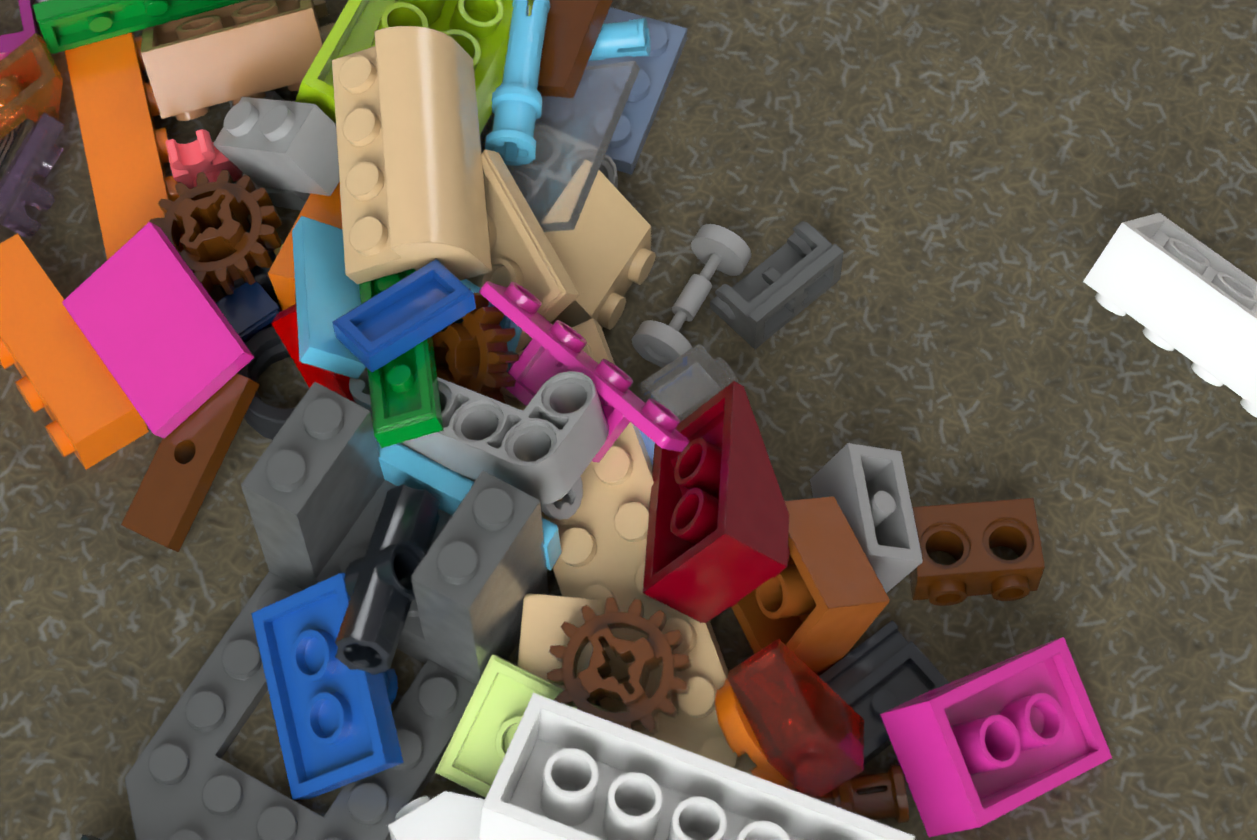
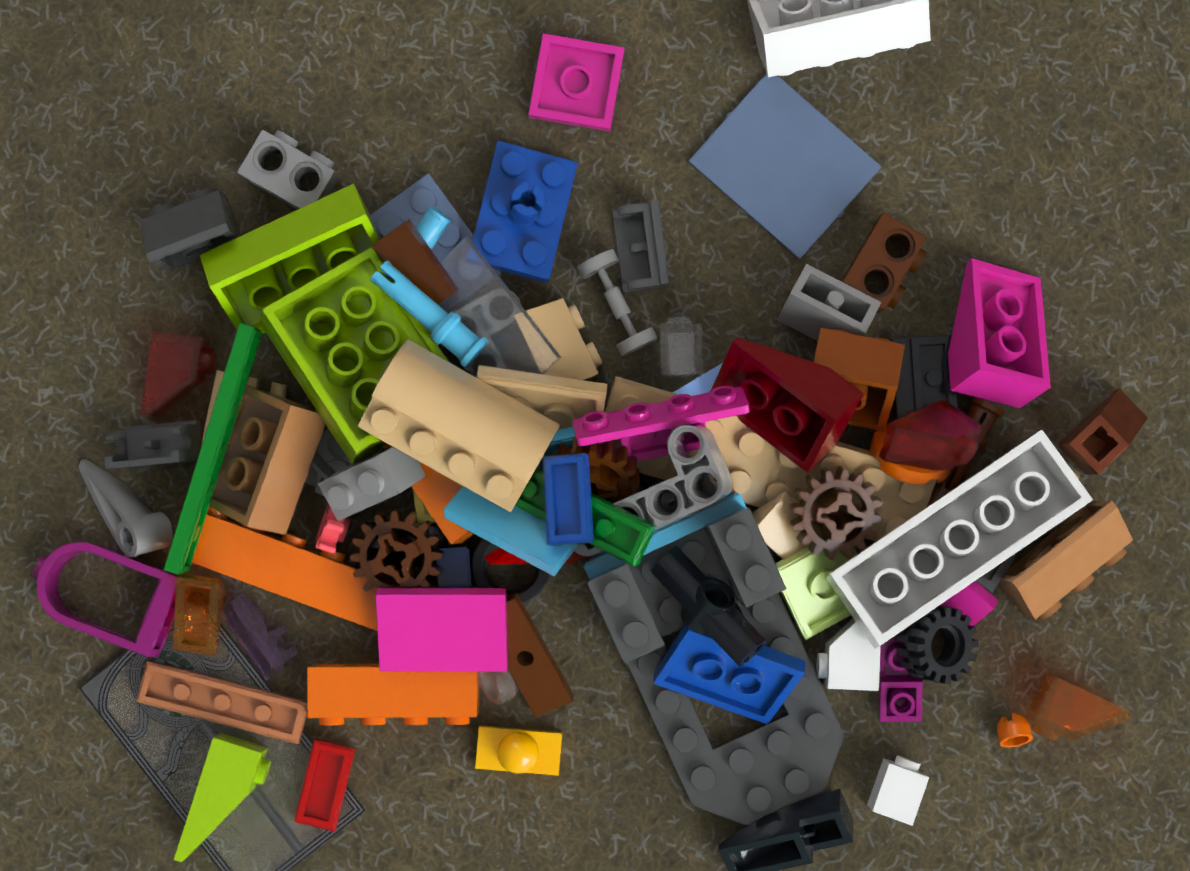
camera: 55 degrees left, 25 degrees up
none -> blue plate [467,141,578,283]
none -> yellow tile [475,725,562,776]
none -> clear tile [478,668,519,705]
none -> dark pink plate [528,33,625,132]
none -> sand blue piece [688,73,881,260]

